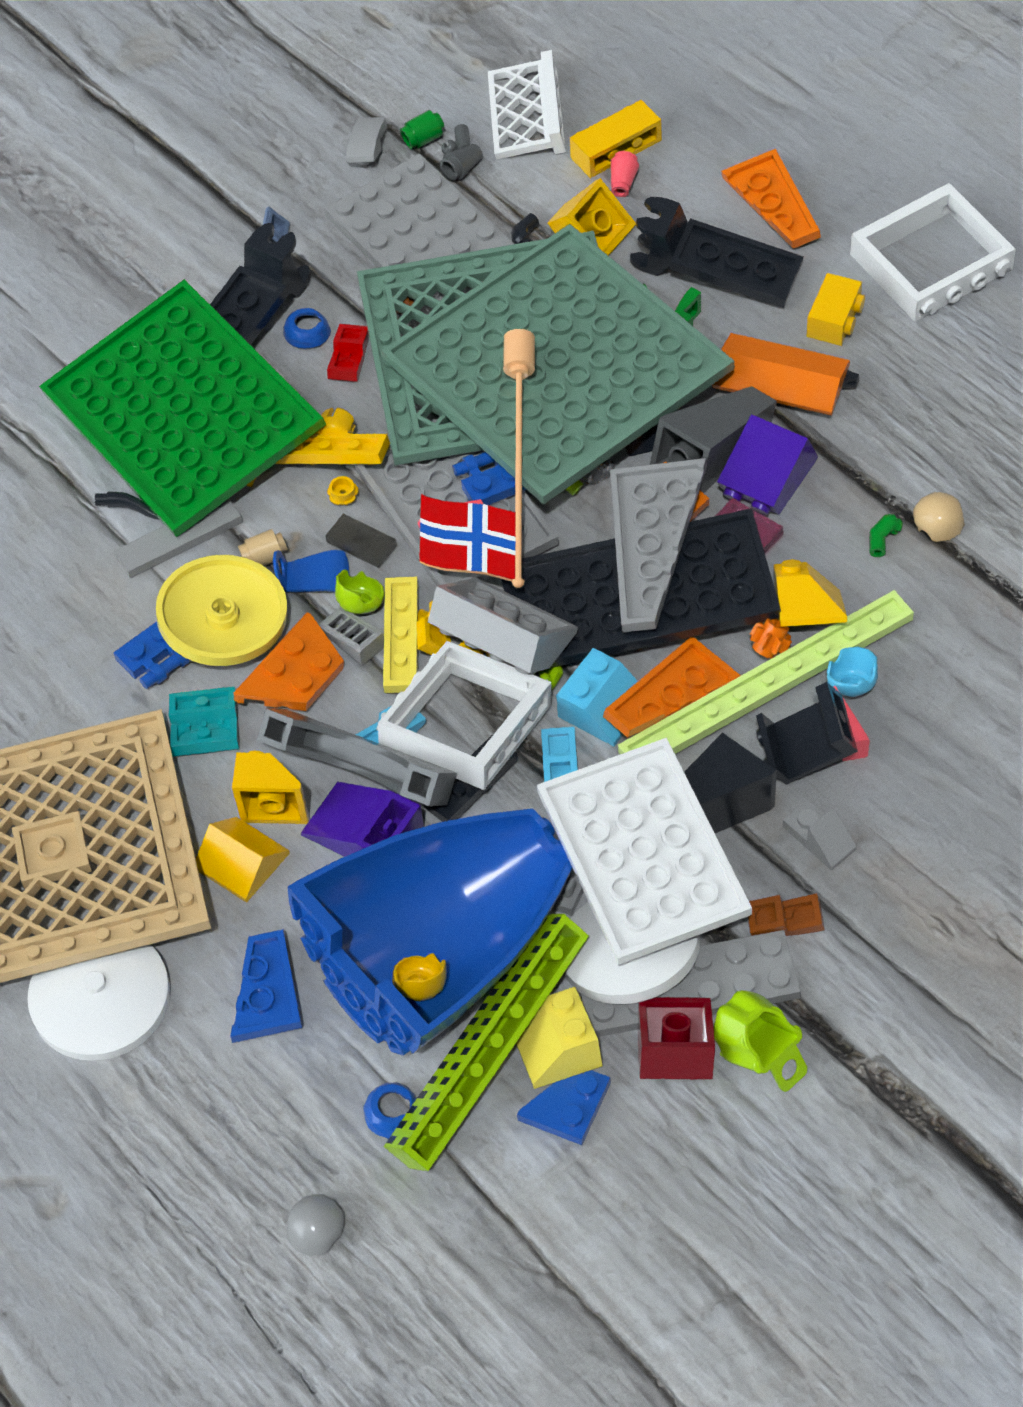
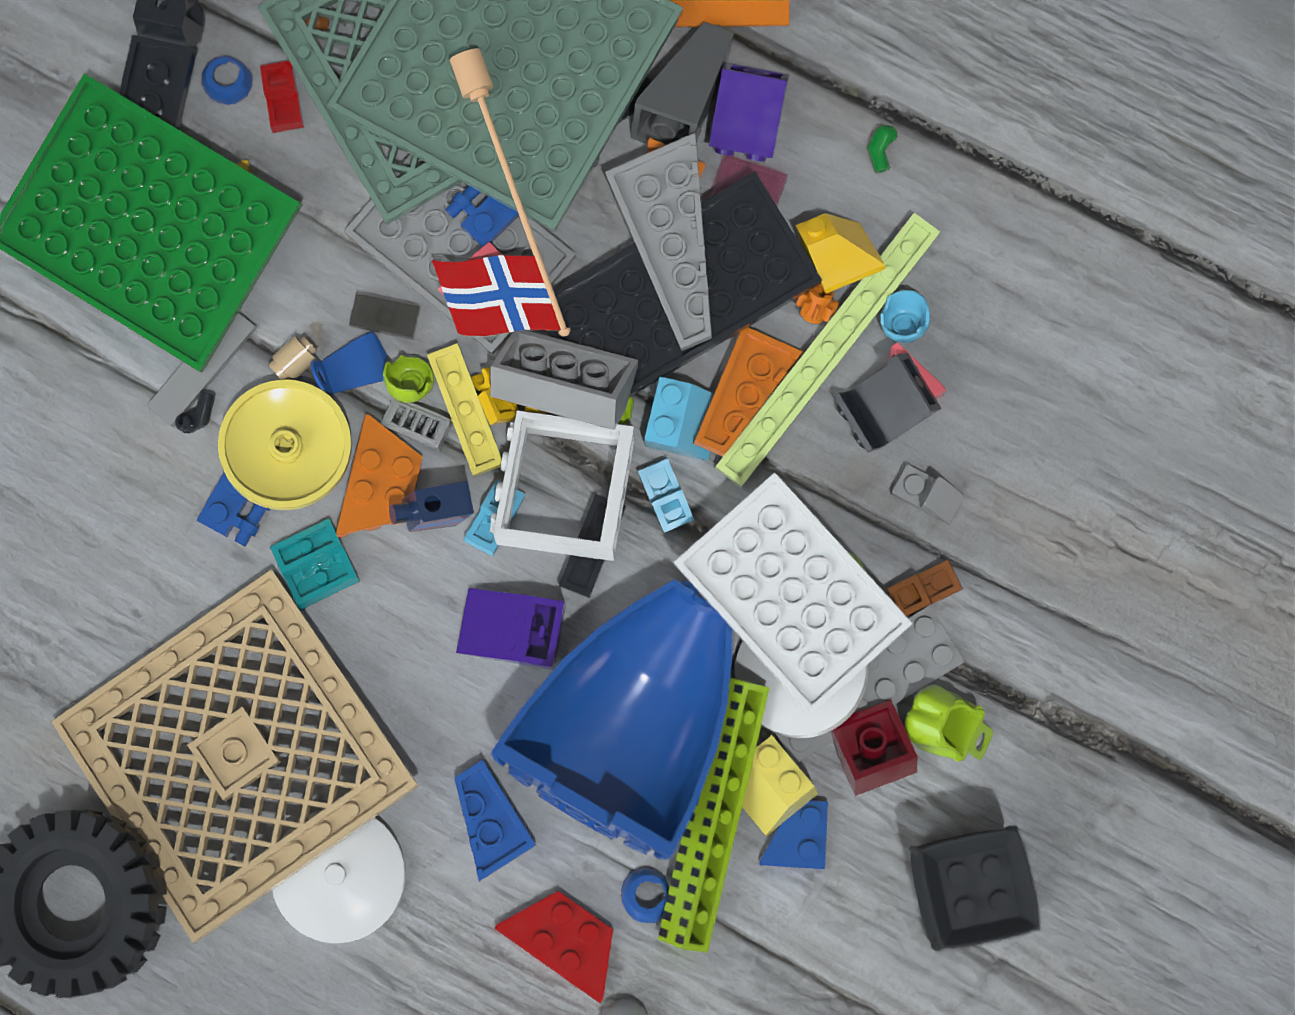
camera: 20 degrees left, 25 degrees up
black animal [95,491,160,520] -> none
yellow slope [196,817,290,903] -> none
yellow slope [232,750,309,824] -> none
dark grey arch [257,708,457,806] -> none
yellow plate [275,407,390,465] -> none
yellow plate [327,476,358,505] -> none
yellow hair [392,953,447,1002] -> none
black slope [684,732,777,833] -> none
tan hair [913,492,965,542] -> none
none -> black arm [175,392,216,433]
none -> dark blue torso [389,481,474,532]
none -> red wing [494,891,614,1004]
none -> black piece [909,825,1041,952]

